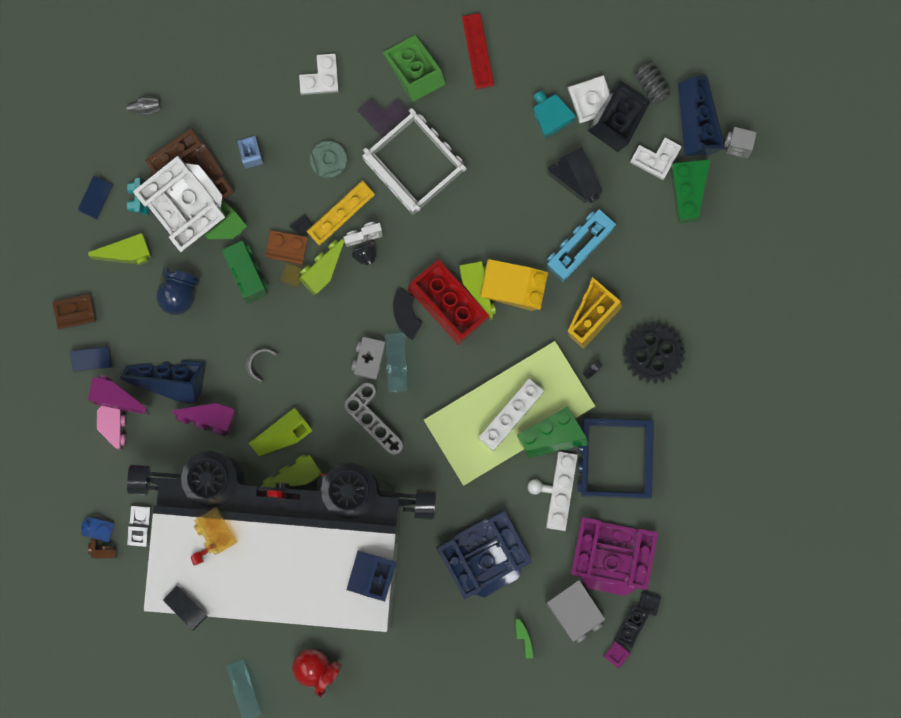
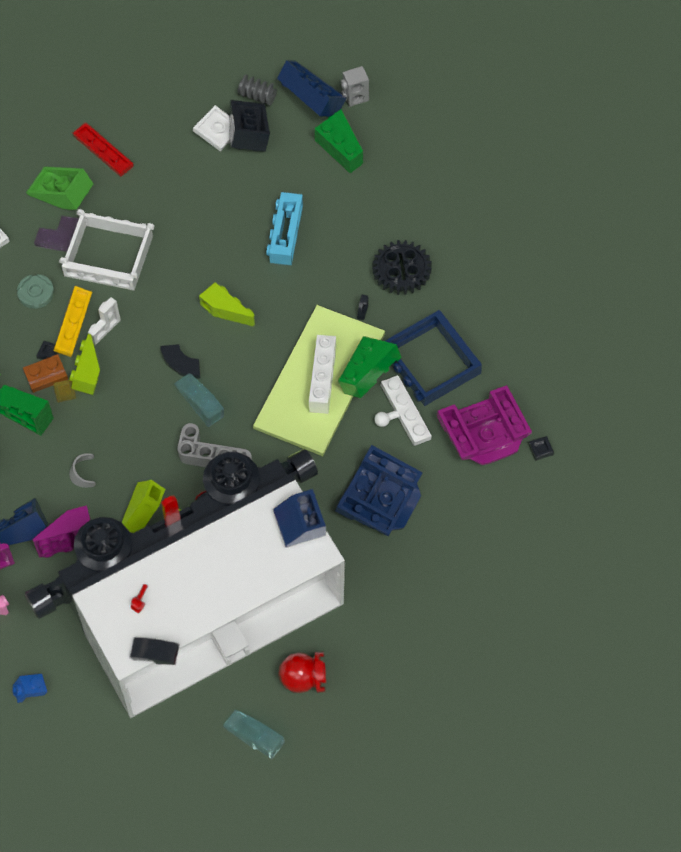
camera: 35 degrees left, 20 degrees down
reddish brown bracket [88,539,117,559] -> none
slope [127,504,151,547] -> none
clear yellow bracket [194,508,238,555] -> none
light grey brick [351,337,386,381] -> none
black cone [352,241,377,266] -> none
red slope [408,259,489,345] -> none
yellow slope [480,259,548,311] -> none
bright green slope [515,619,533,659] -> none
teal torso [533,90,576,139] -> none
light grey slope [546,581,605,643] -> none
black slope [547,147,602,203] -> none
yellow wedge [568,277,622,349] -> none
magenta tile [603,641,631,669] -> none
black slope [614,605,650,649] -> none
white plate [630,138,682,180] -> none

